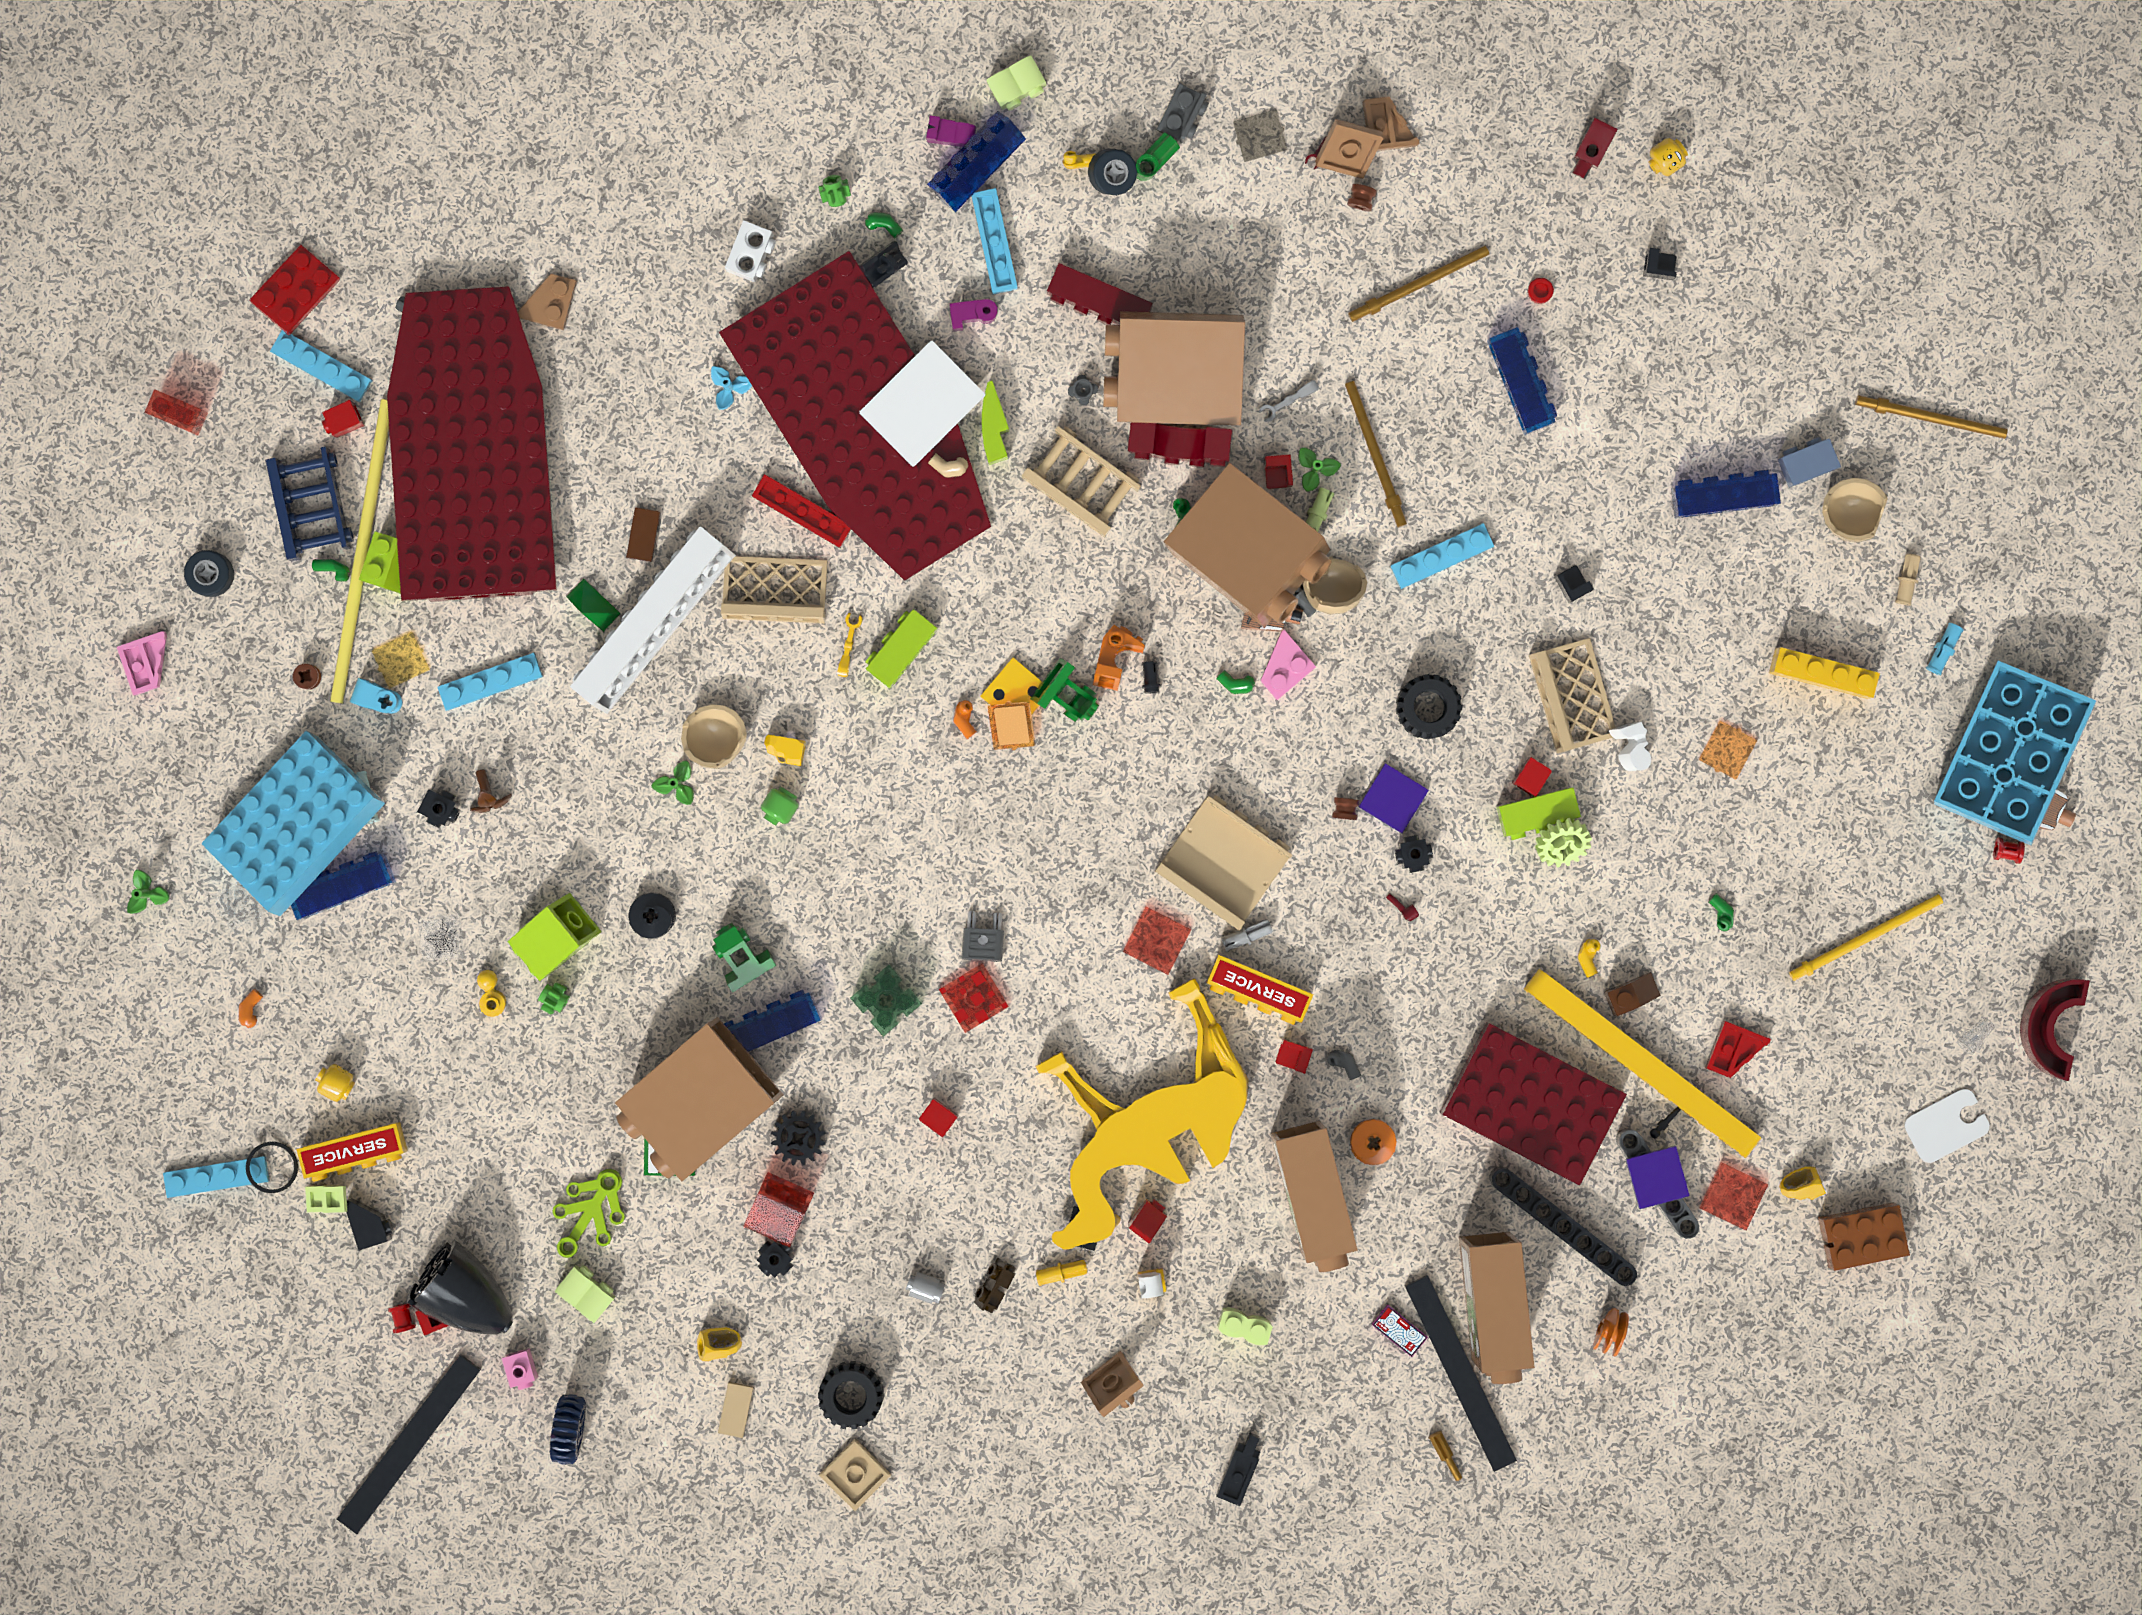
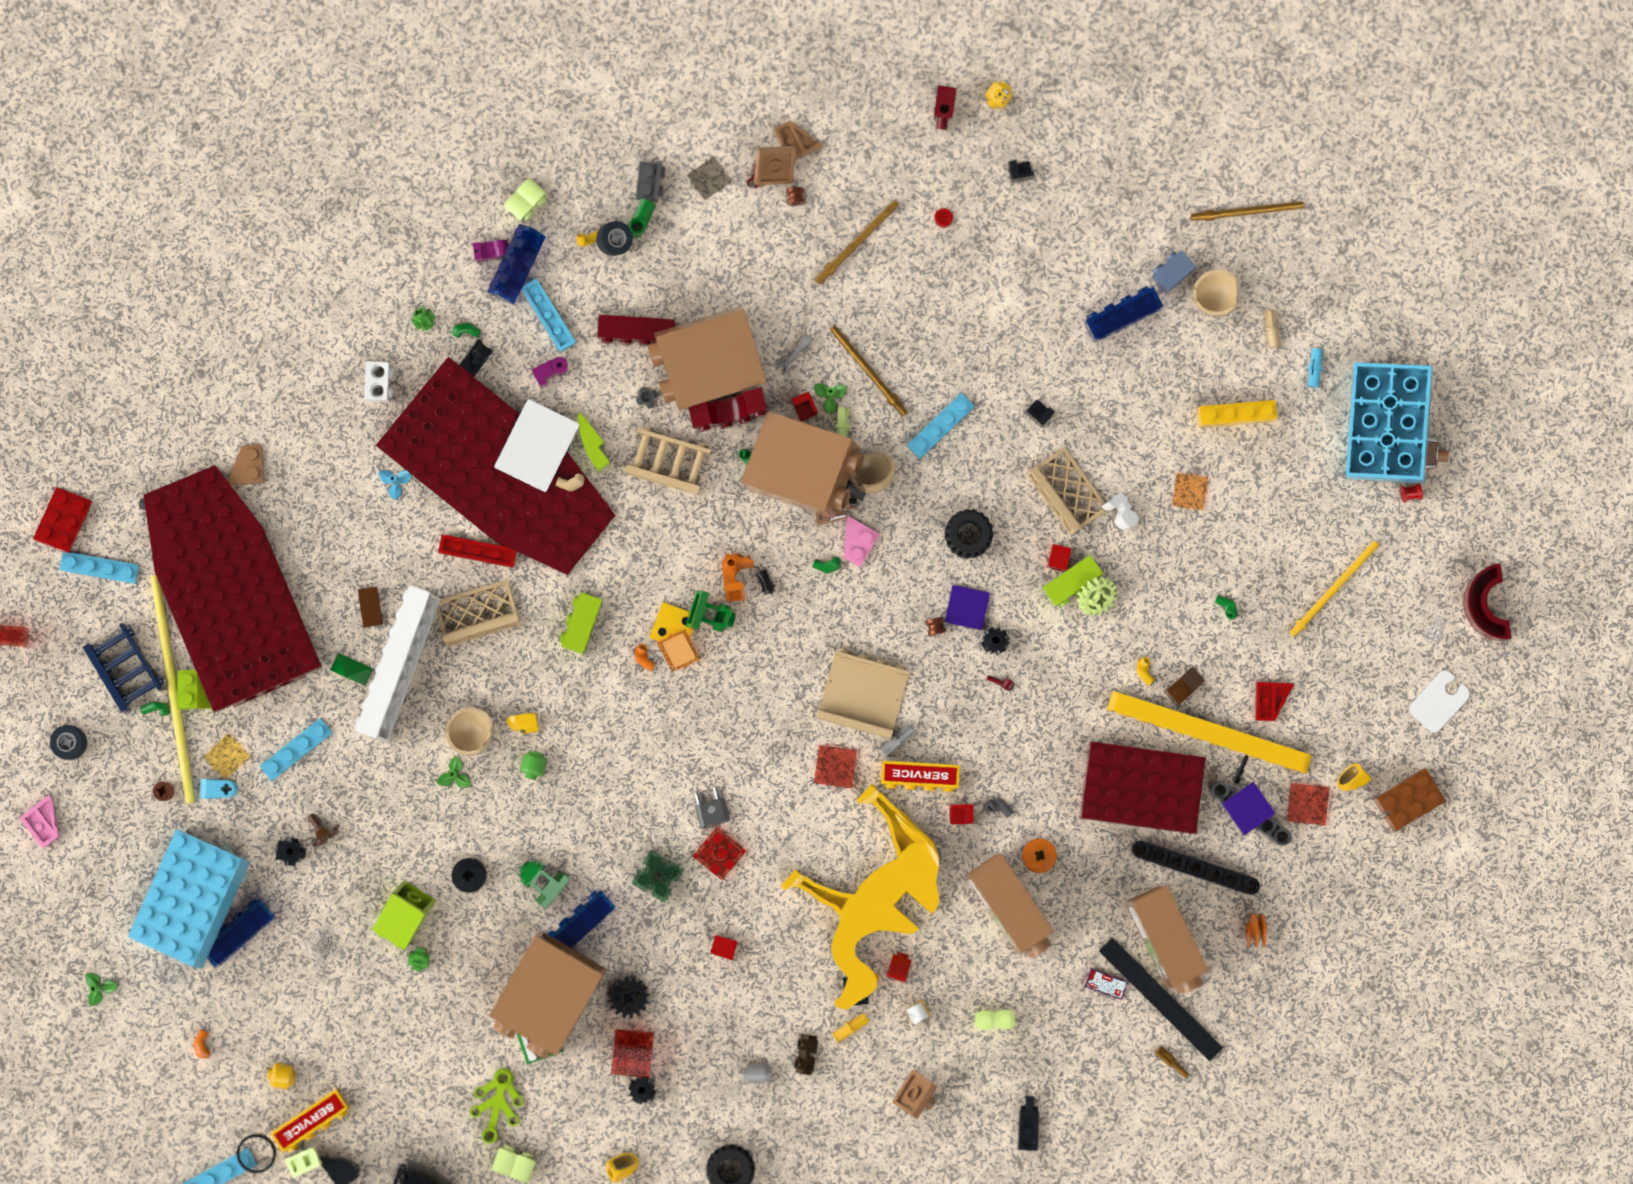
camera: 25 degrees left, 5 degrees down
red brick [322,400,365,438] -> none
yellow plate [477,970,506,1017] -> none
yellow piece [837,613,862,677] -> none
clear blue brick [1487,327,1557,436] -> none

